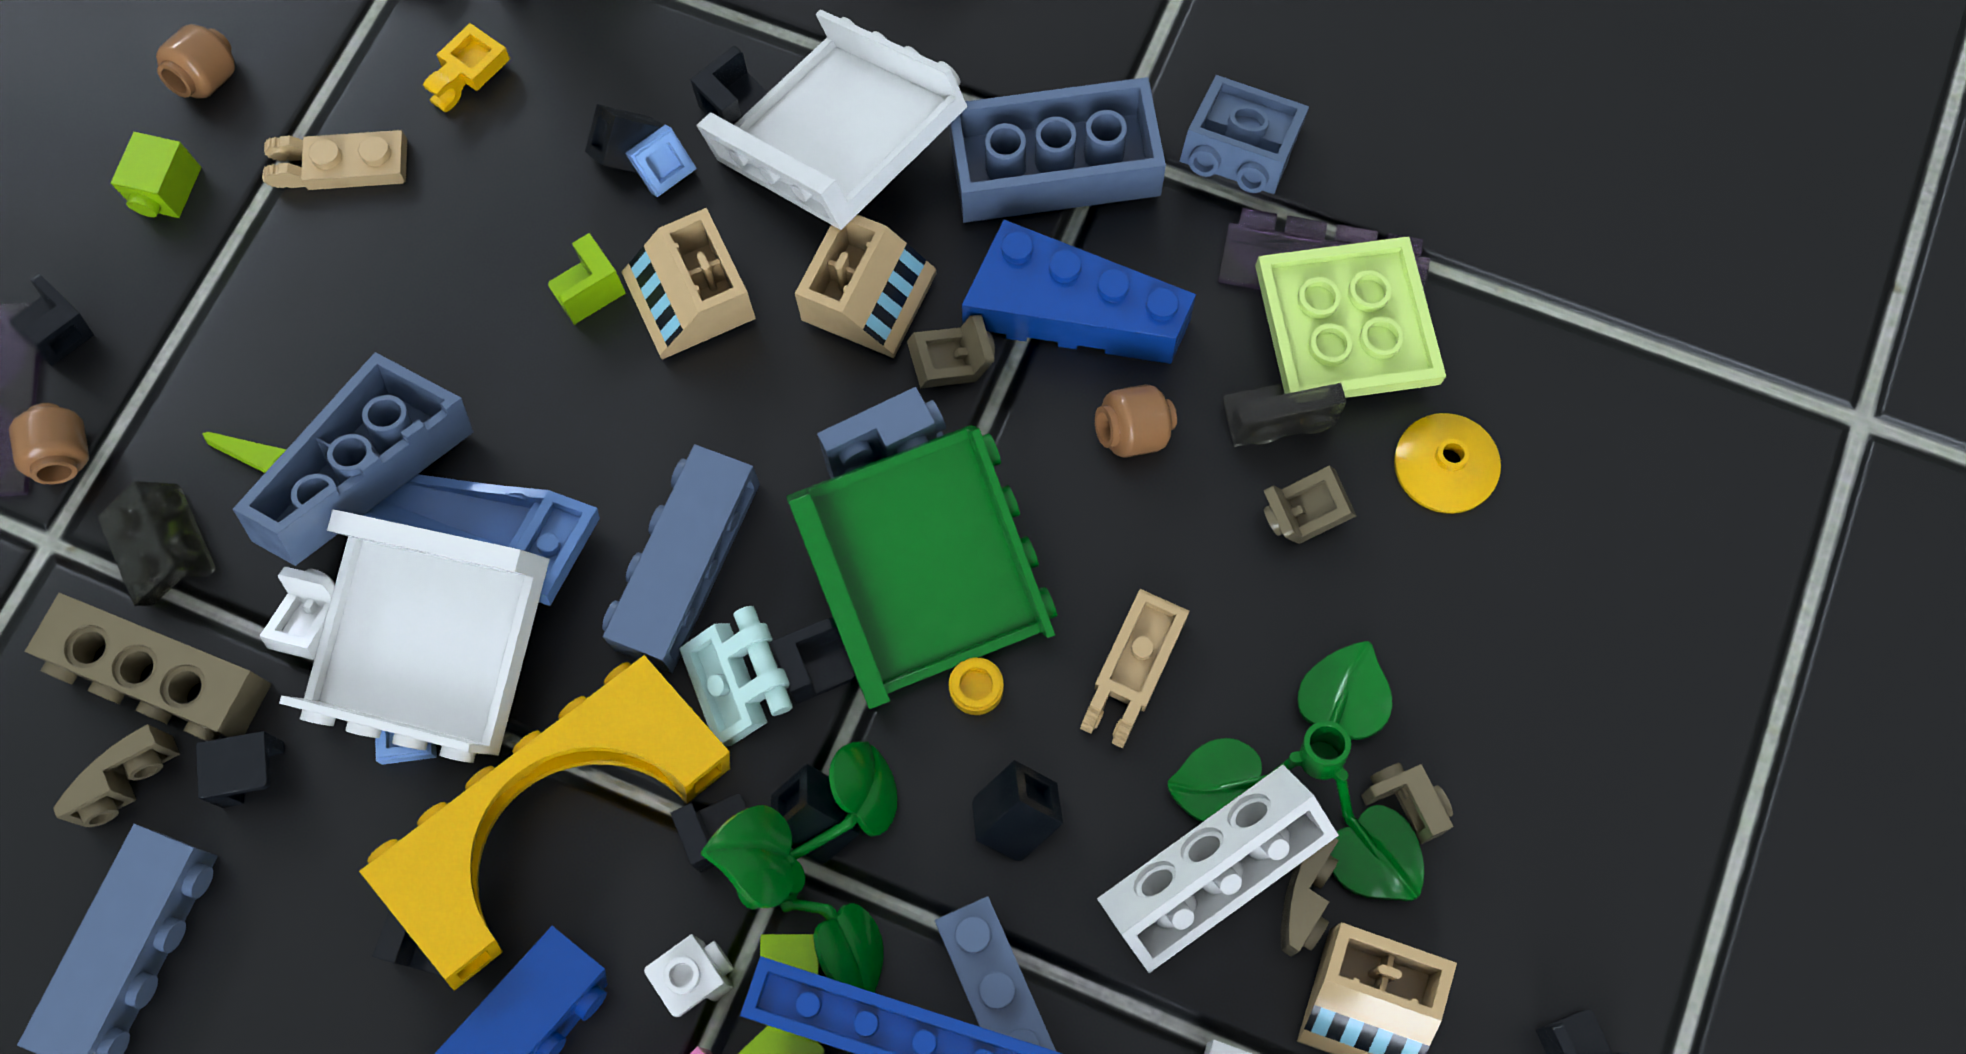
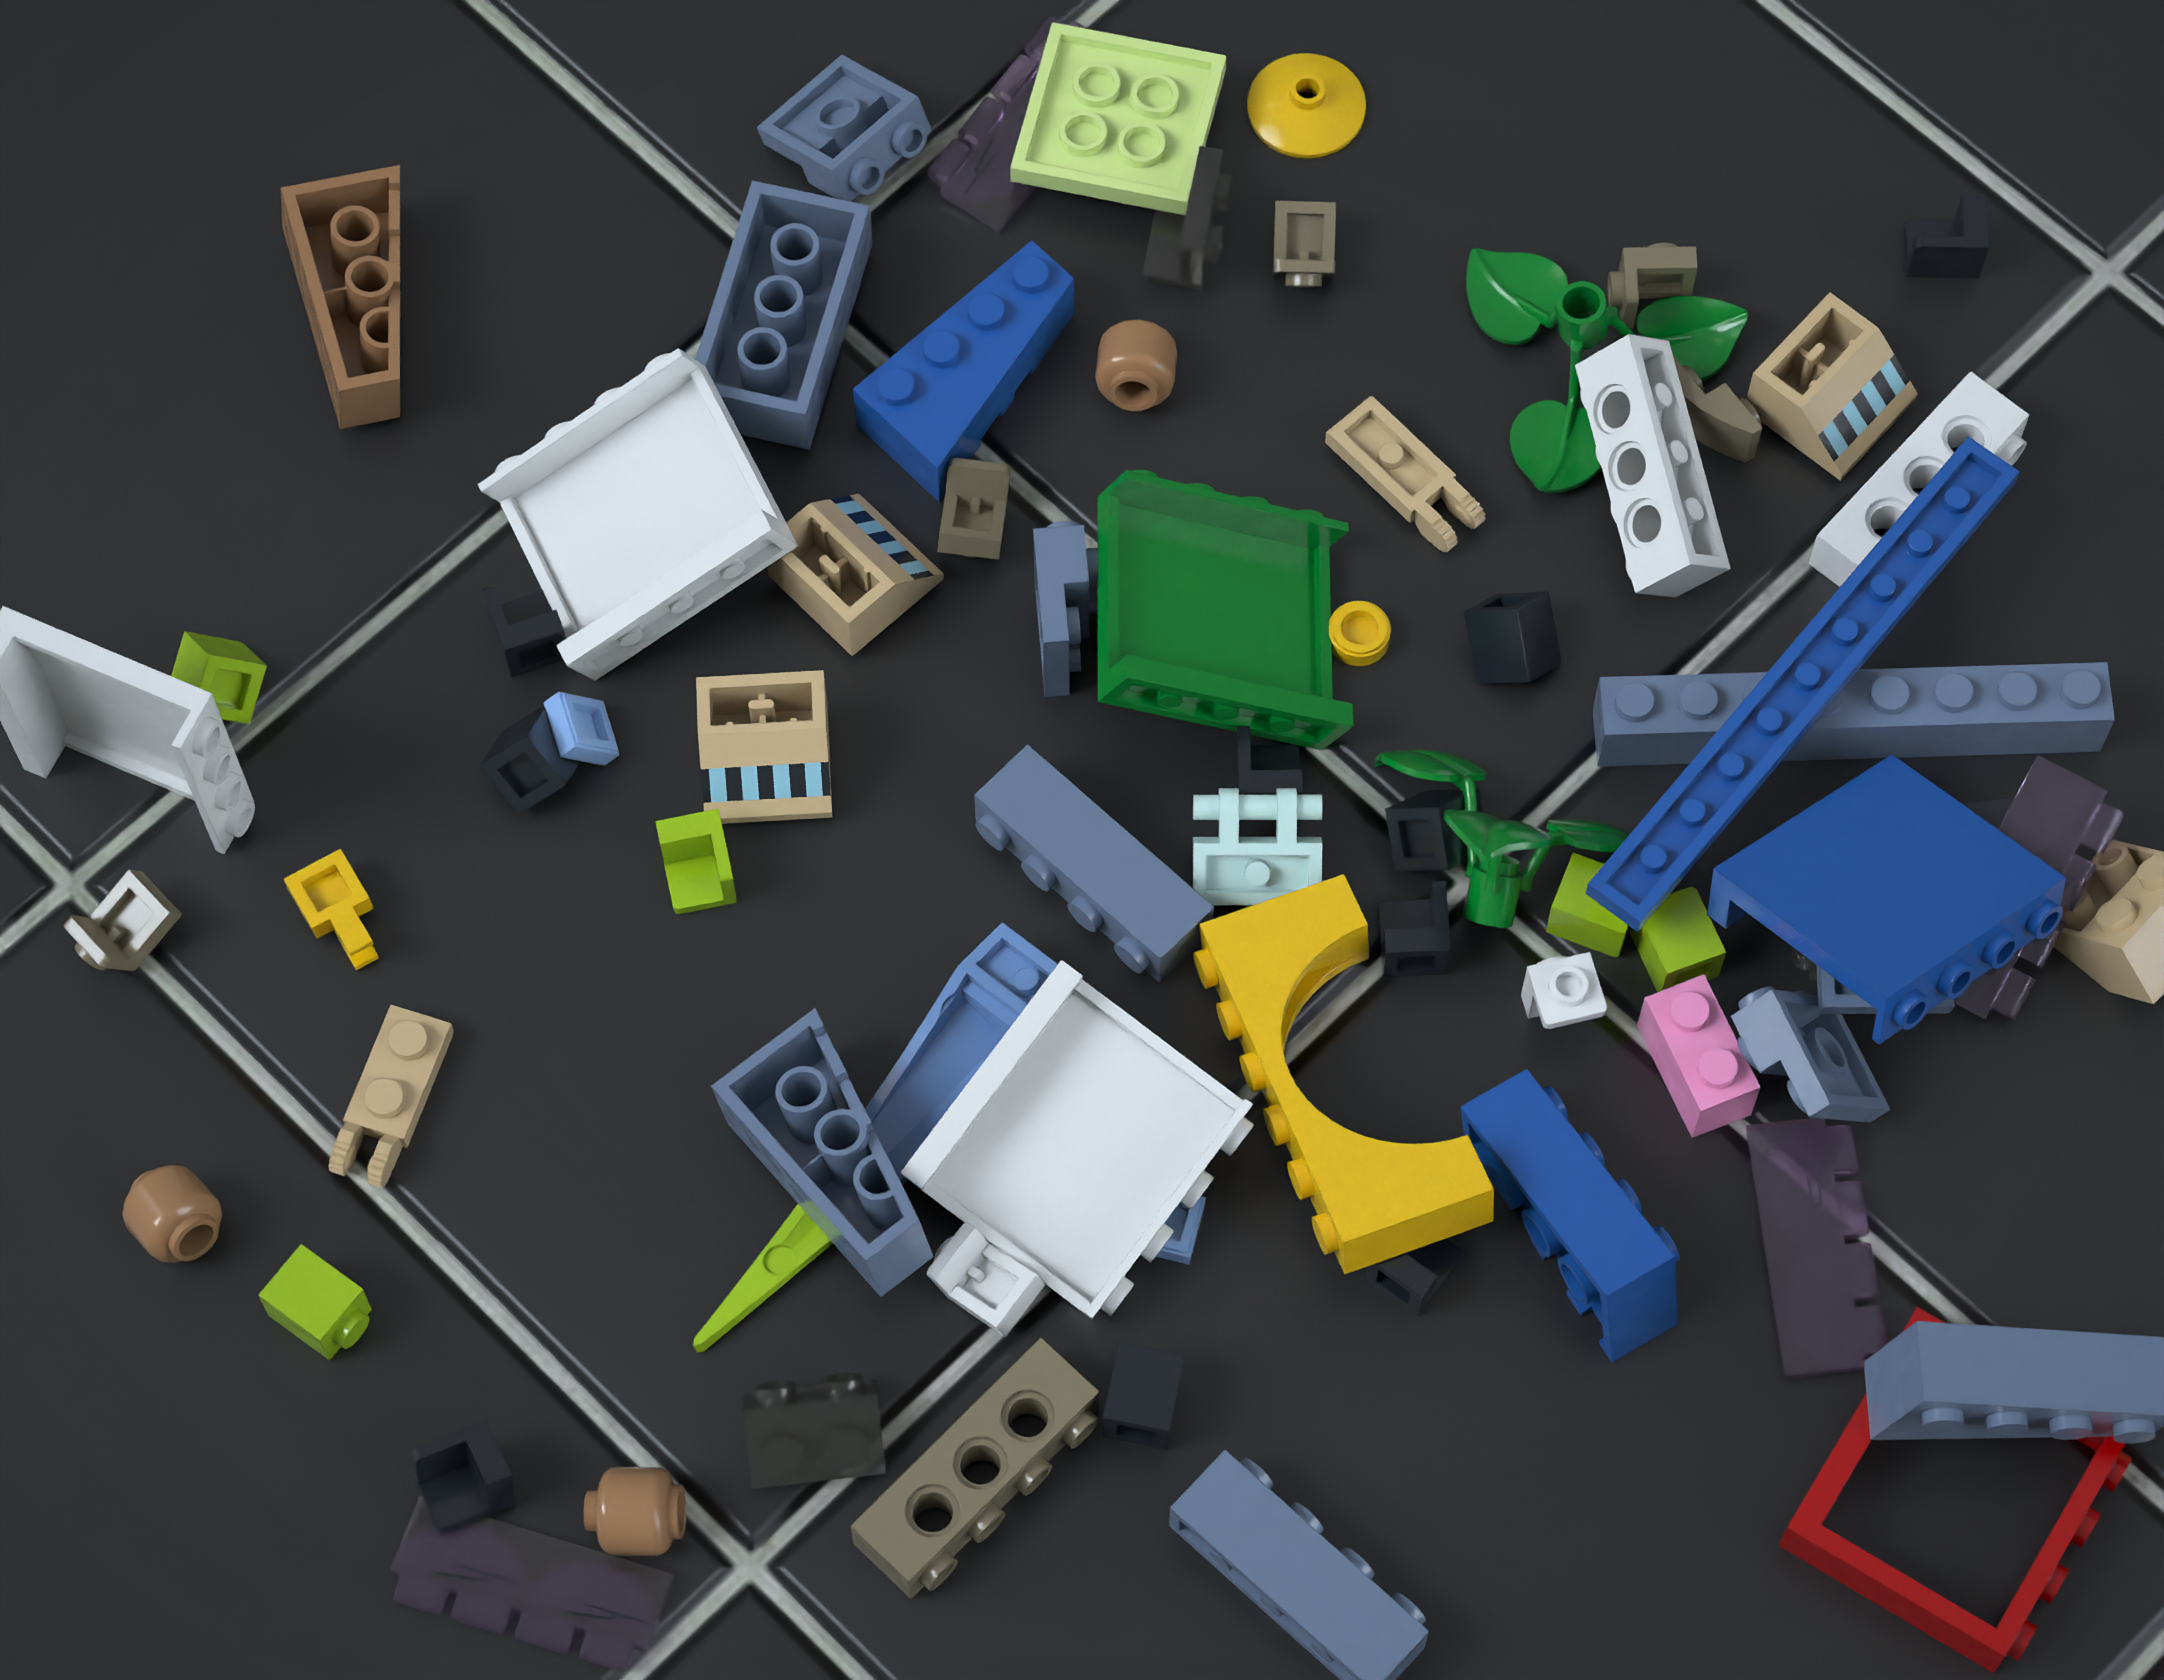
camera: 70 degrees left, 5 degrees down
dark tan slope [53,724,180,827] -> none

